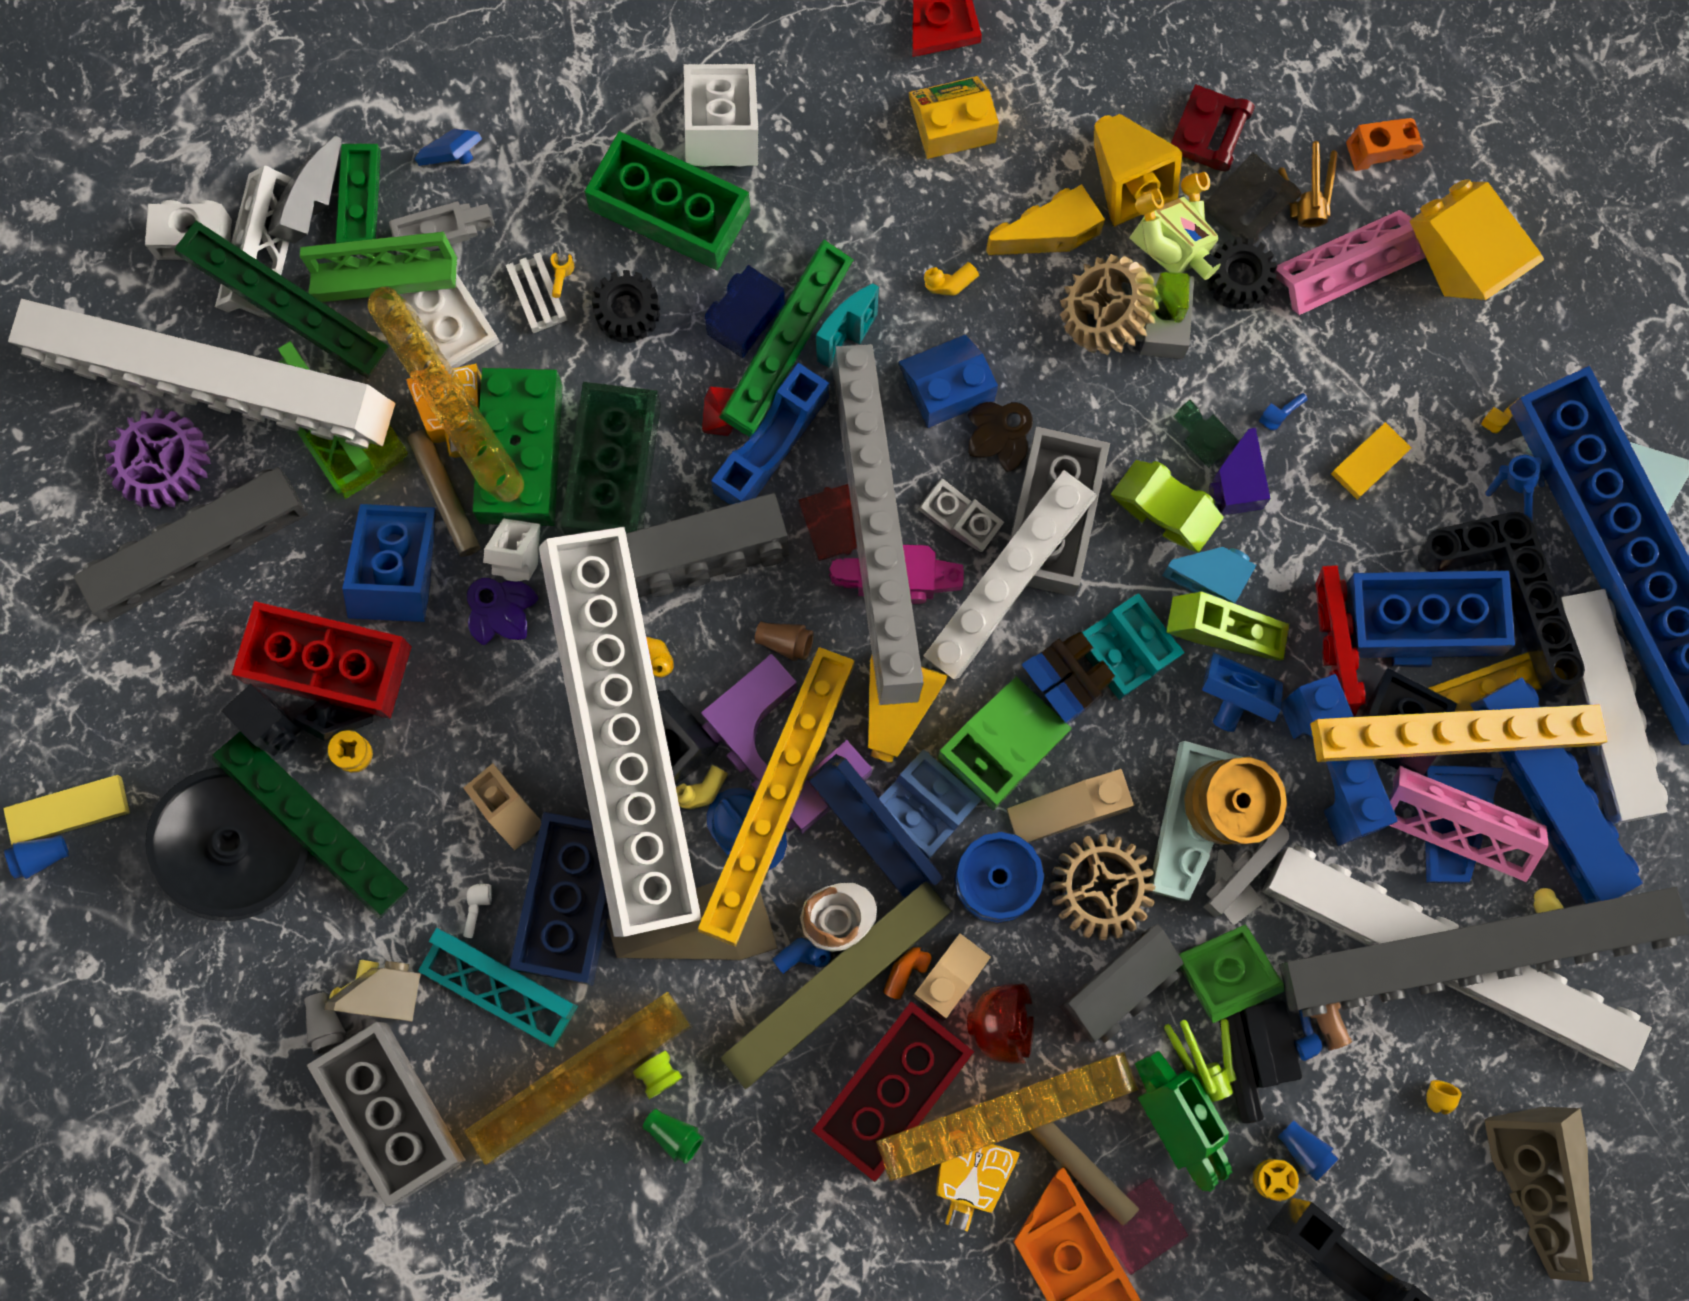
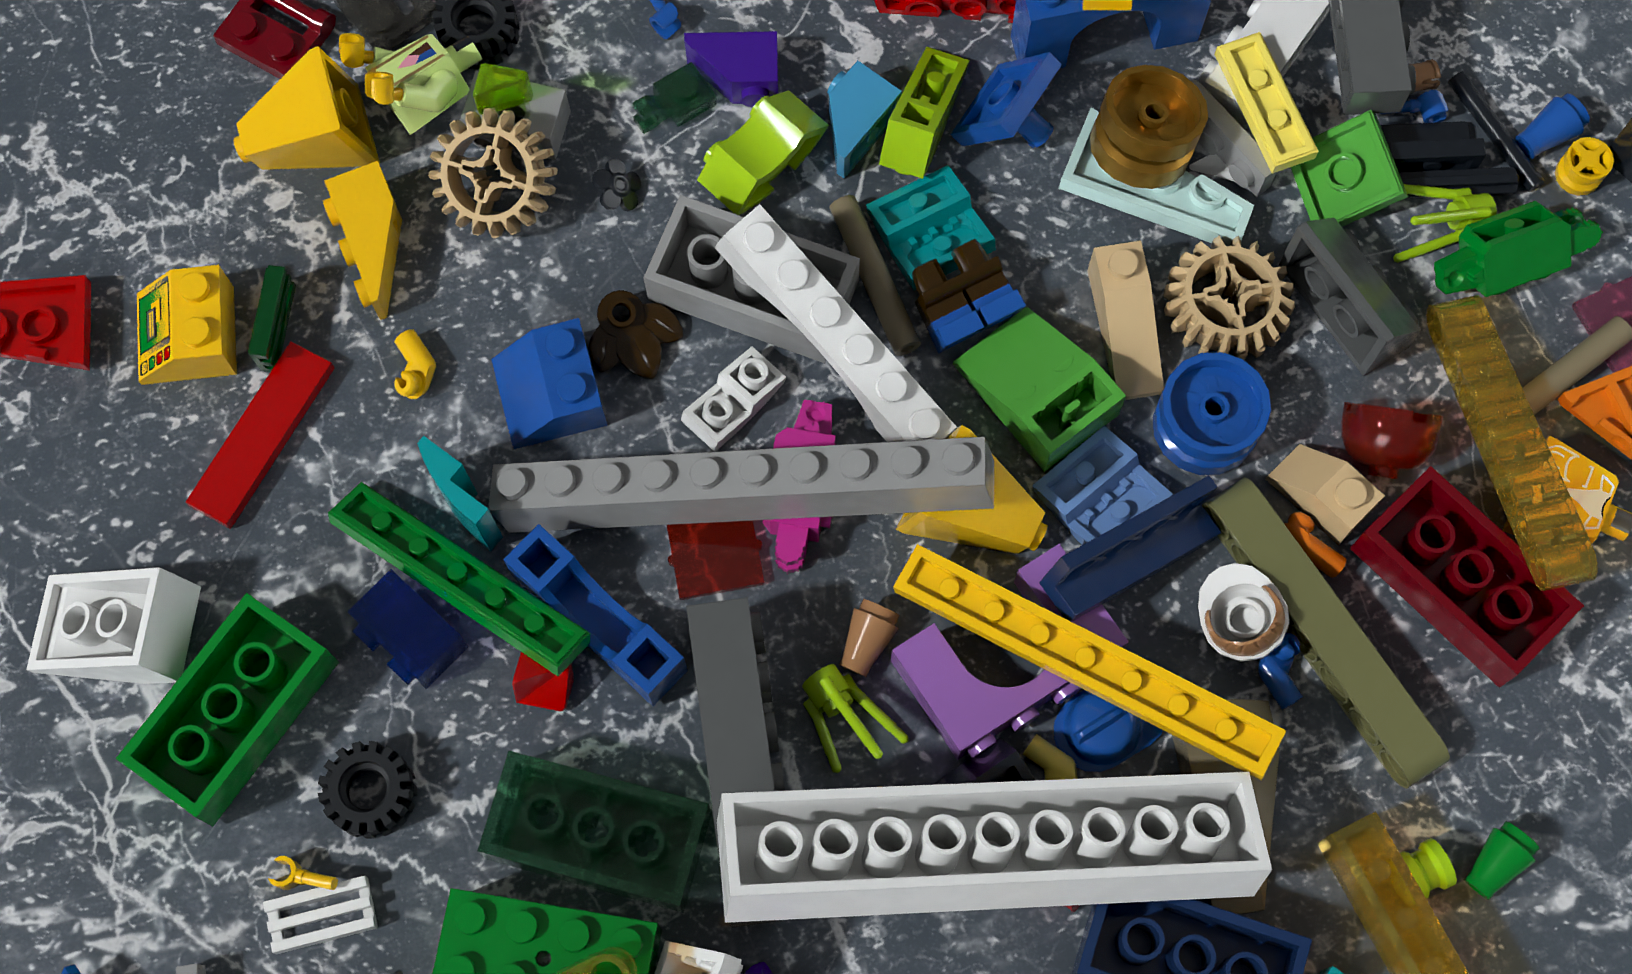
camera: 80 degrees left, 5 degrees down
none -> red tile [185,341,335,529]
none -> dark green tile [248,265,296,372]
none -> black plant [592,159,641,212]
none -> lime plant [802,664,909,773]
none -> dark tan piece [829,195,921,356]
none -> light yellow tile [1214,32,1319,174]
none -> black bar [1448,71,1545,192]

